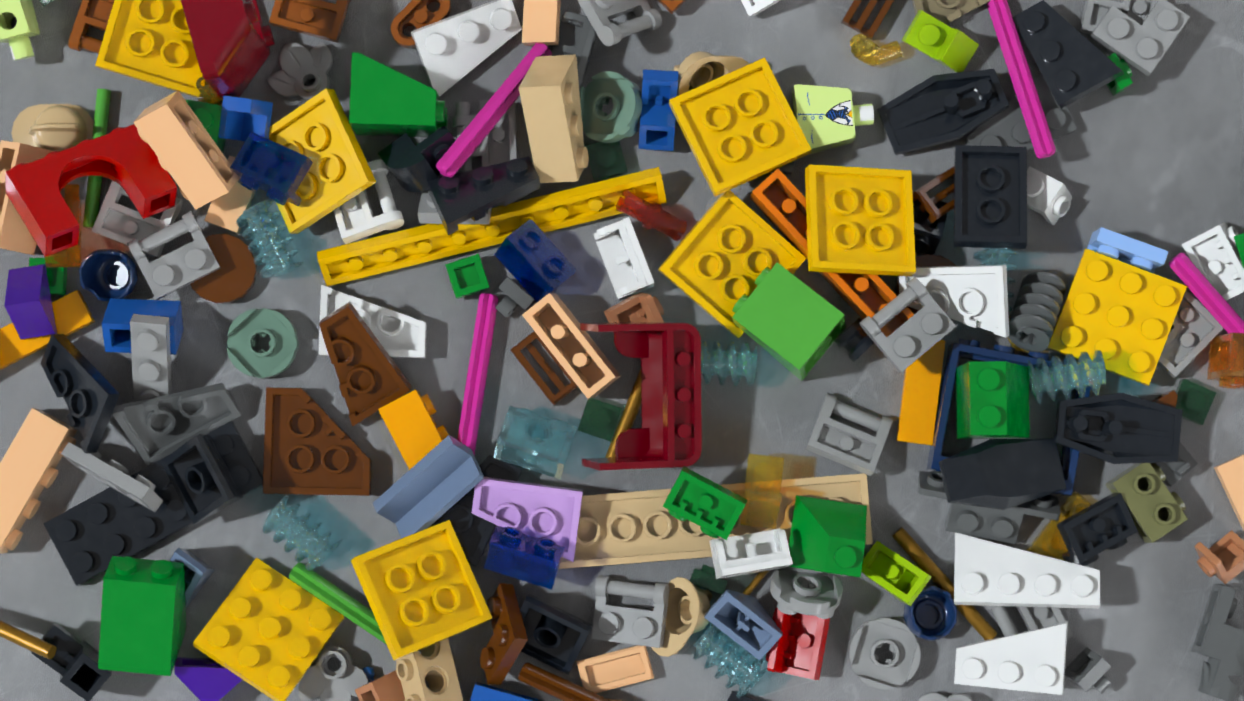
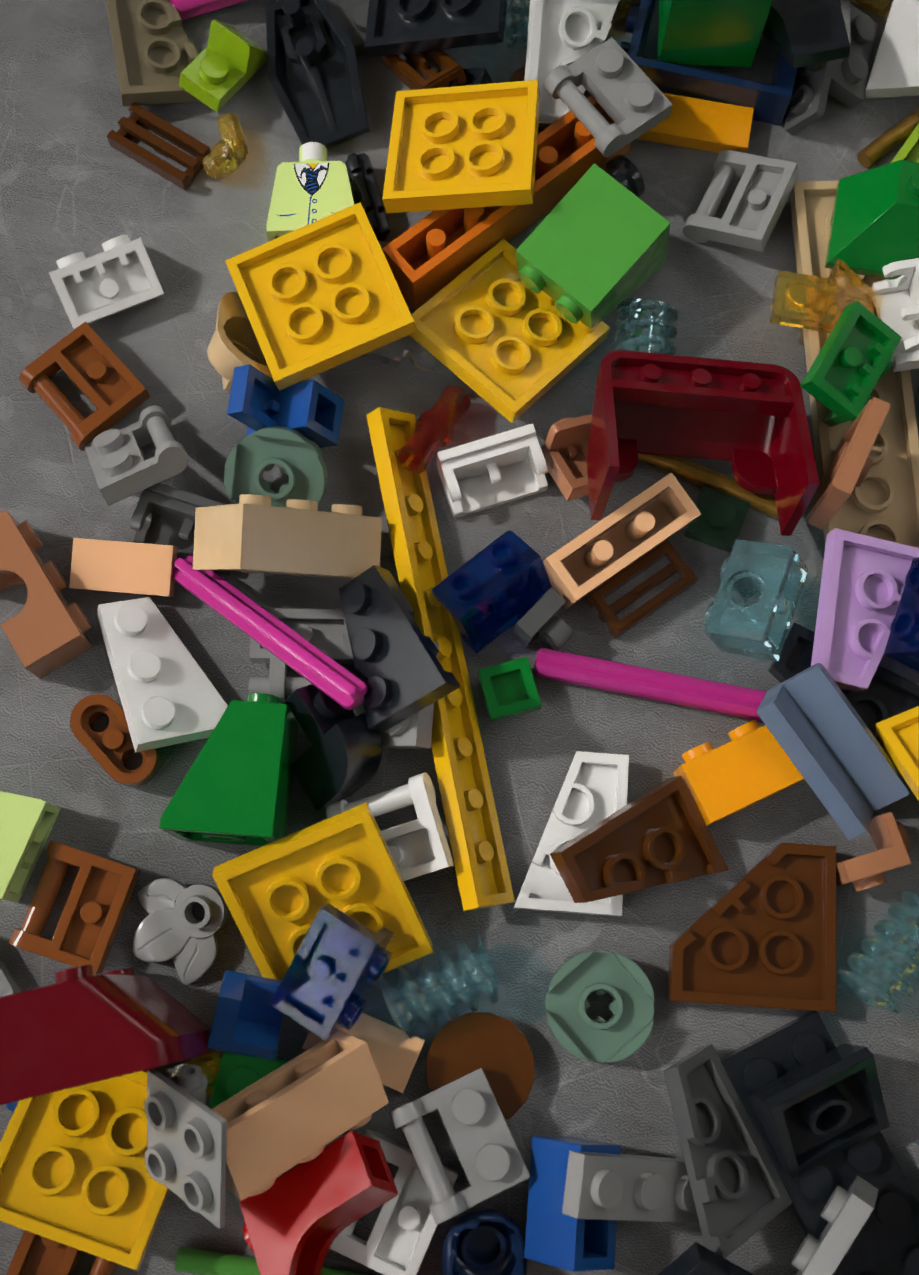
camera: 90 degrees left, 10 degrees down
clear green plate [585,141,628,182] -> none
none -> light grey hinge [144,1064,227,1229]
none -> black axle [344,153,391,241]
none -> nougat plate [806,397,891,530]
none -> nougat bracket [836,812,911,892]

